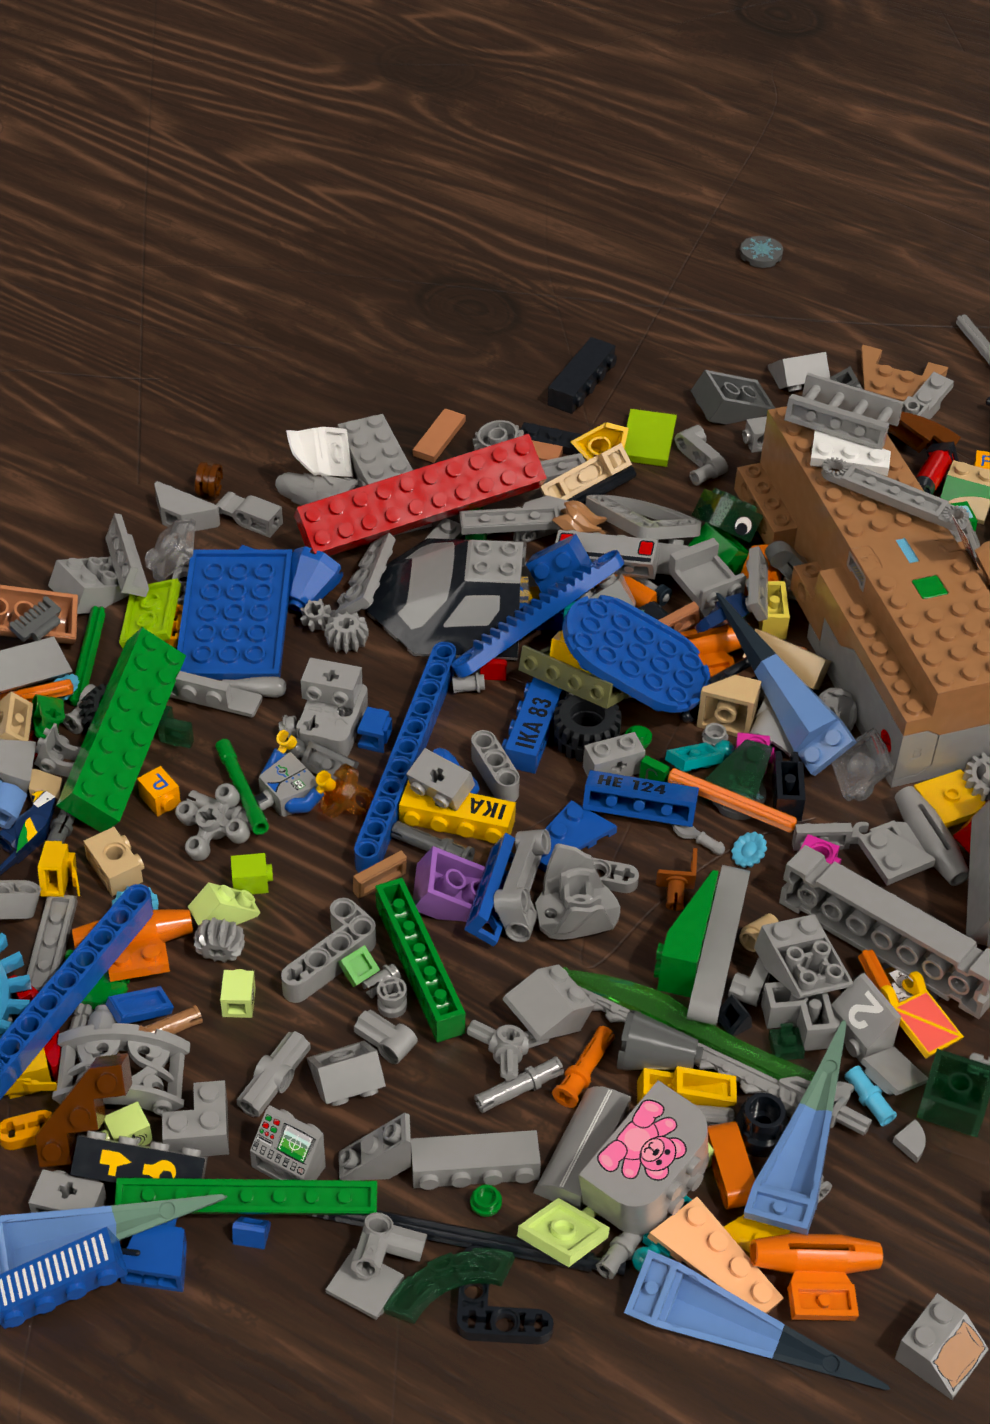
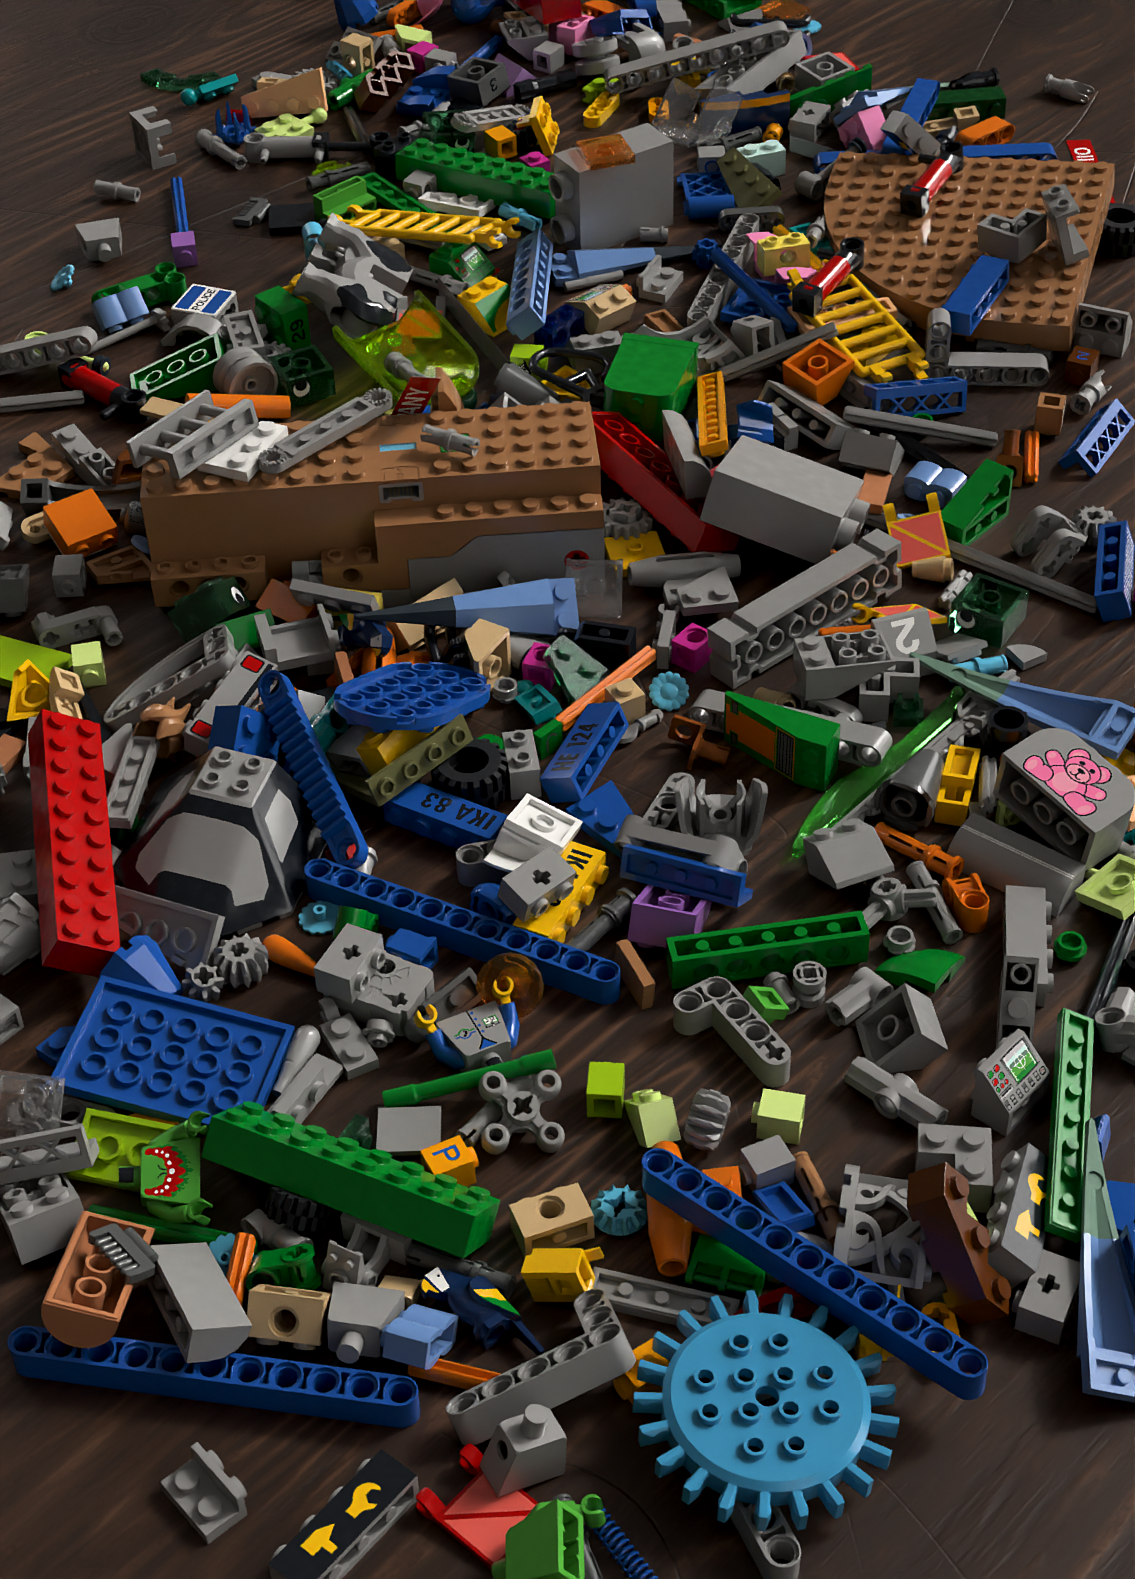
camera: 75 degrees left, 5 degrees down
none -> yellowish green brick [71,641,107,688]
none -> bright green torso [119,1111,213,1225]
none -> orange piece [262,934,317,977]
none -> medium azure piece [298,900,338,936]
none -> light grey plate [318,996,379,1080]
none -> green piece [333,905,380,938]
none -> light grey piece [376,1106,442,1156]
none -> light grey pin [420,424,480,457]
none -> white piece [483,793,583,873]
none -> tan brick [605,678,646,726]
none -> light grey brick [738,1134,796,1192]
none -> green brick [875,949,966,993]
none -> light grey plate [883,925,916,955]
none -> orange piece [942,873,990,933]

